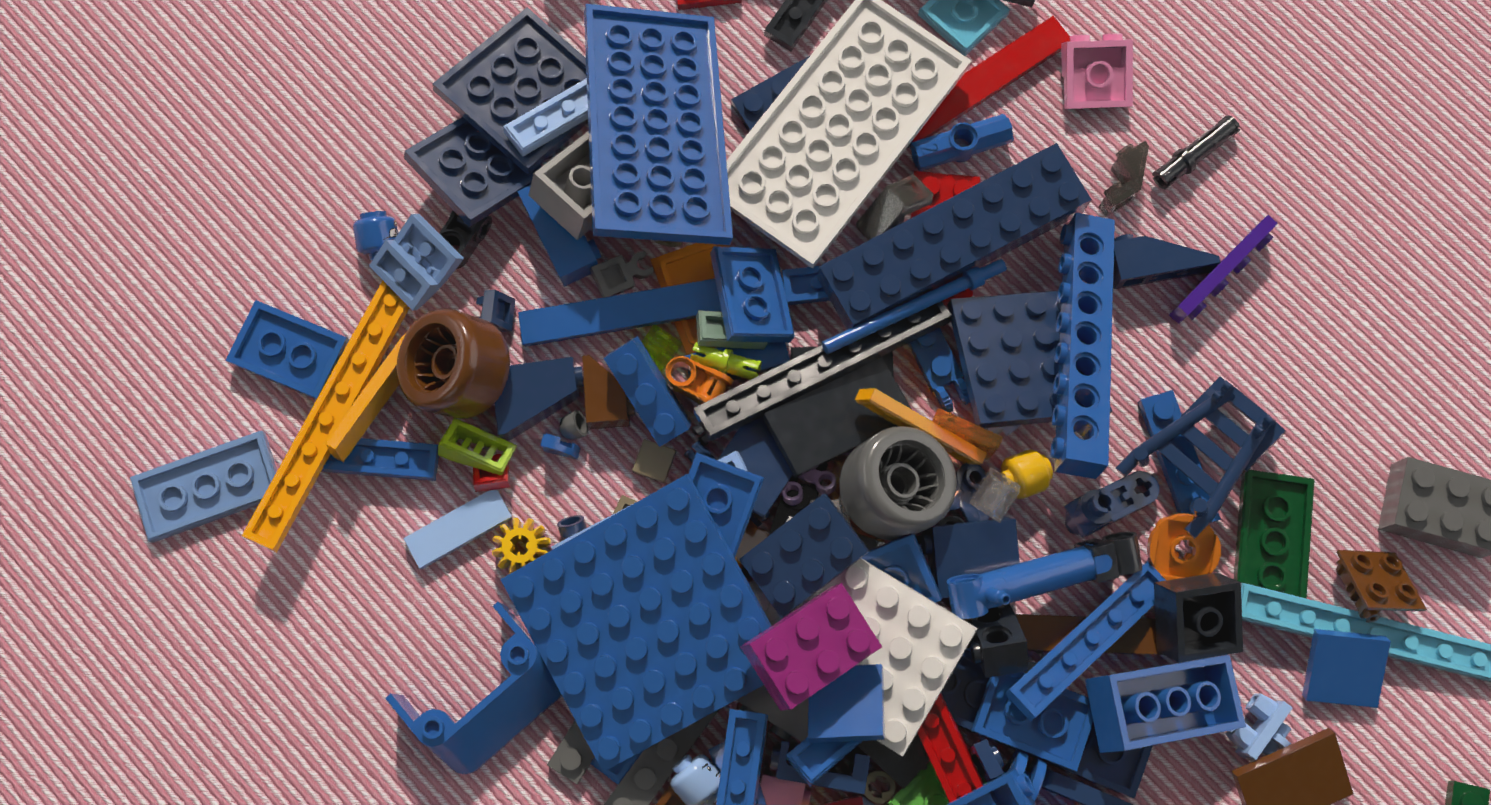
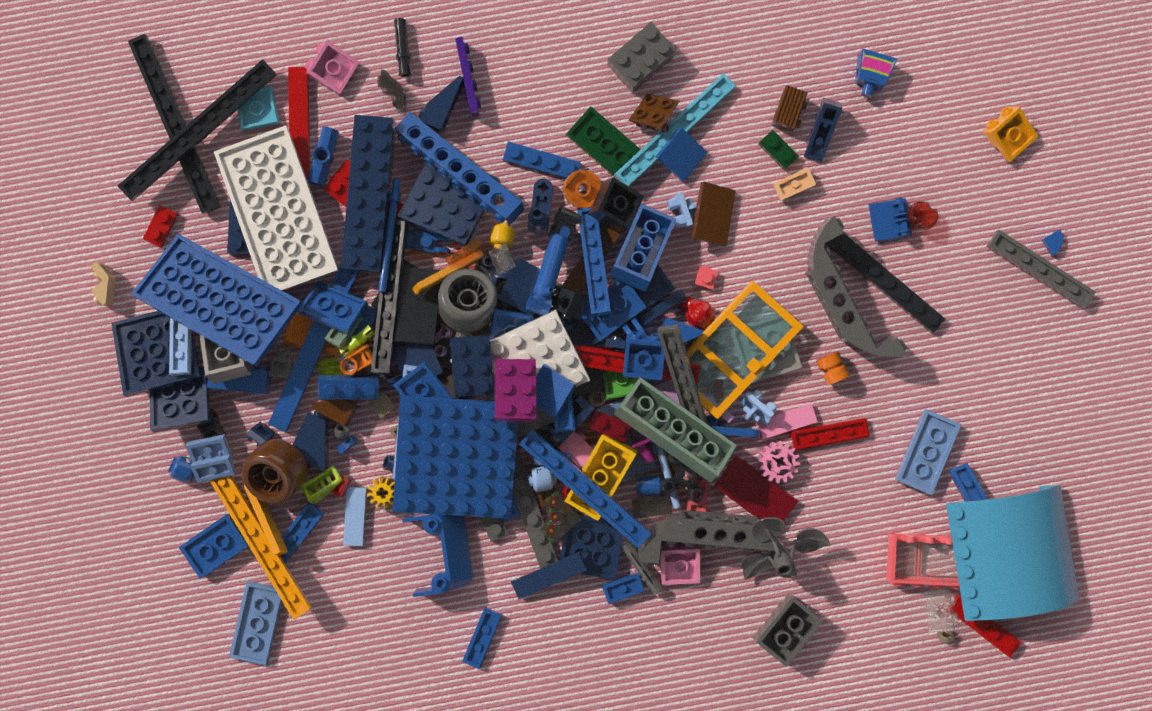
camera: 60 degrees left, 10 degrees up
clear smoke slope [856,174,933,240] -> none
dark blue hand [1115,376,1286,539] -> none

